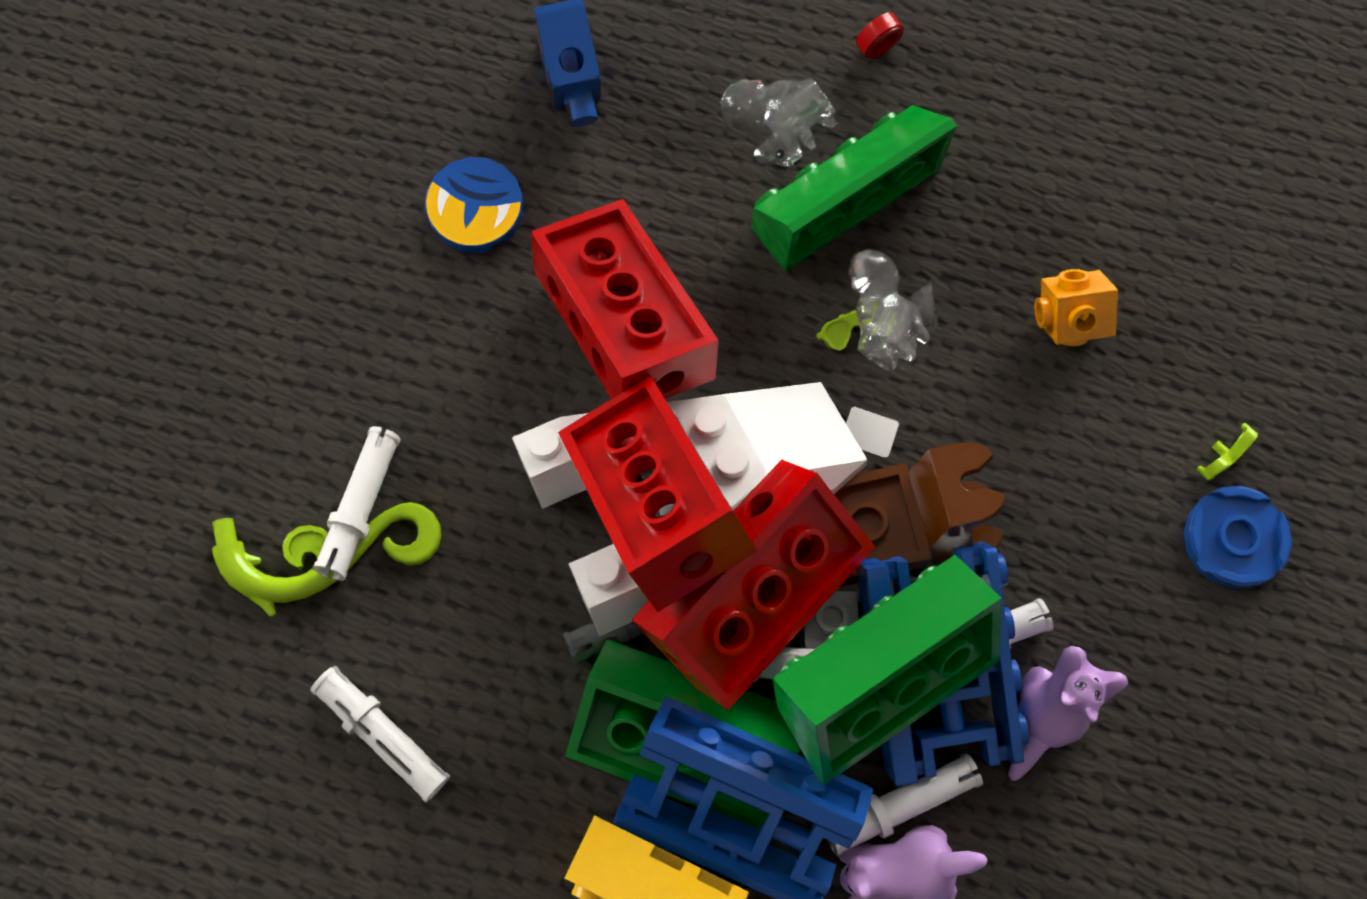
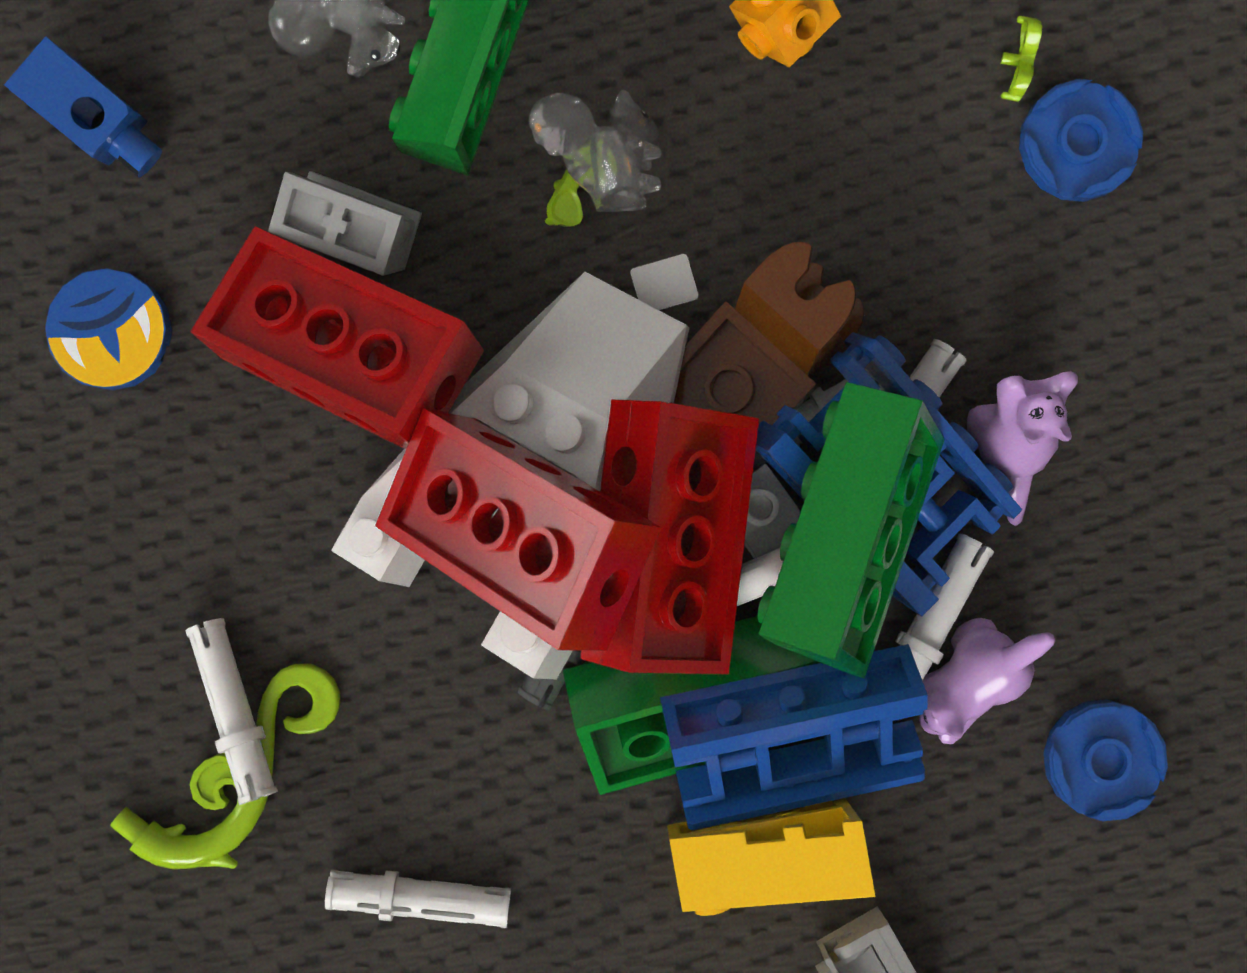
camera: 30 degrees left, 15 degrees up
none -> light grey hinge [268,171,422,276]

